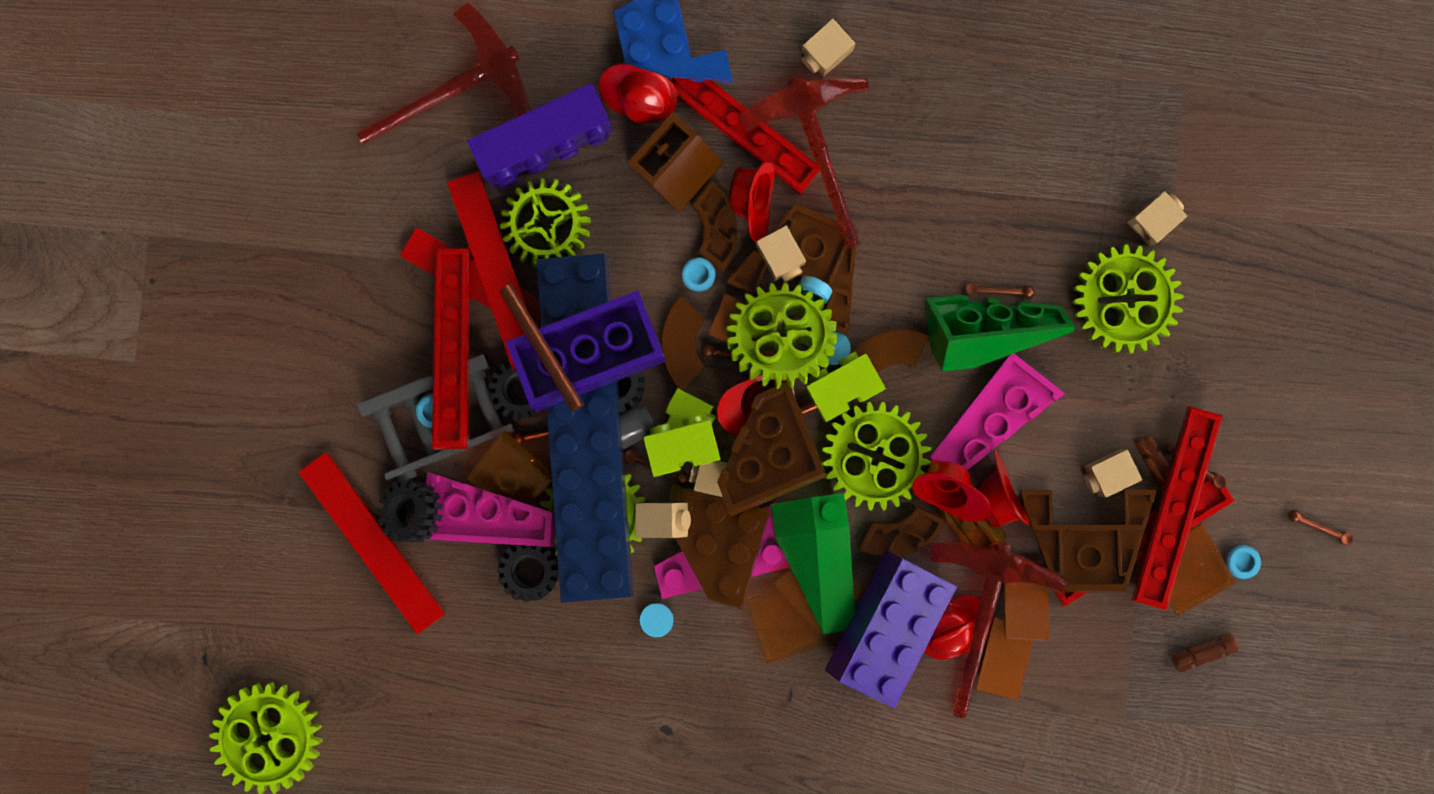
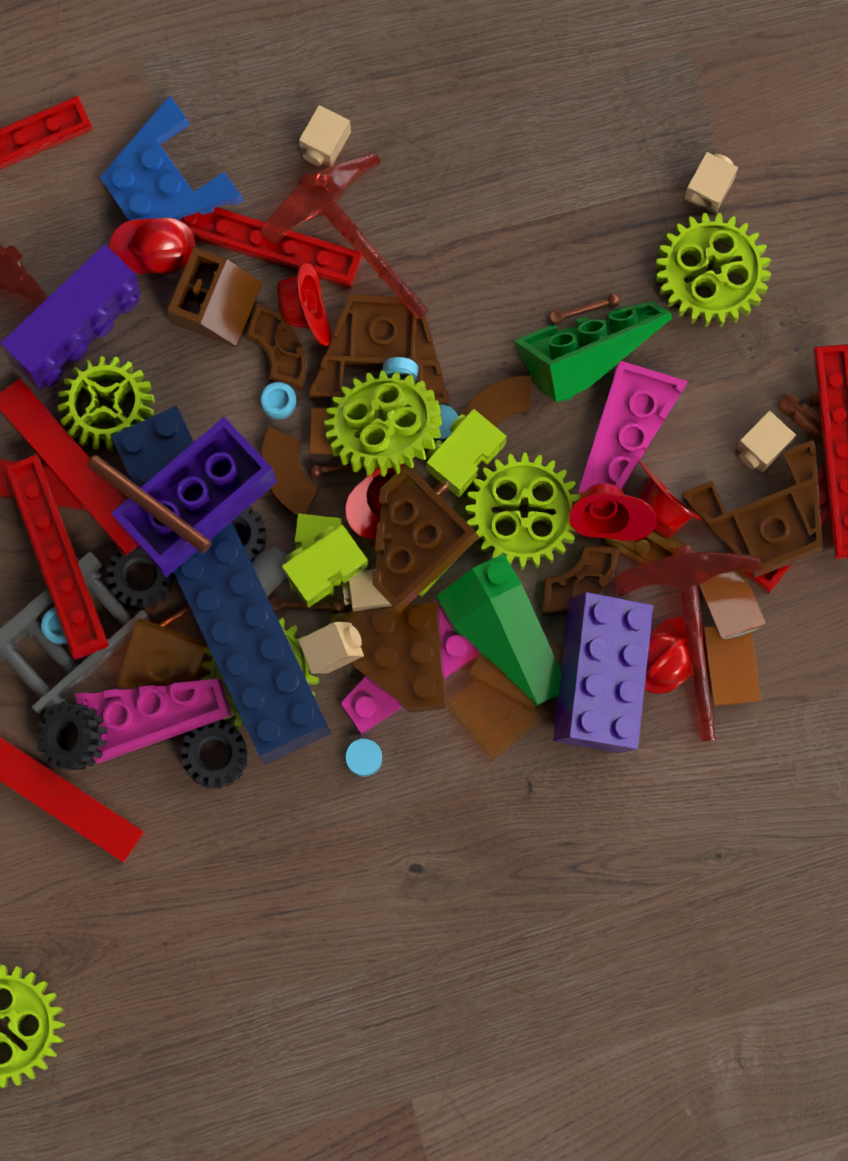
camera: 20 degrees left, 10 degrees down
tan brick [756,225,806,282] -> none

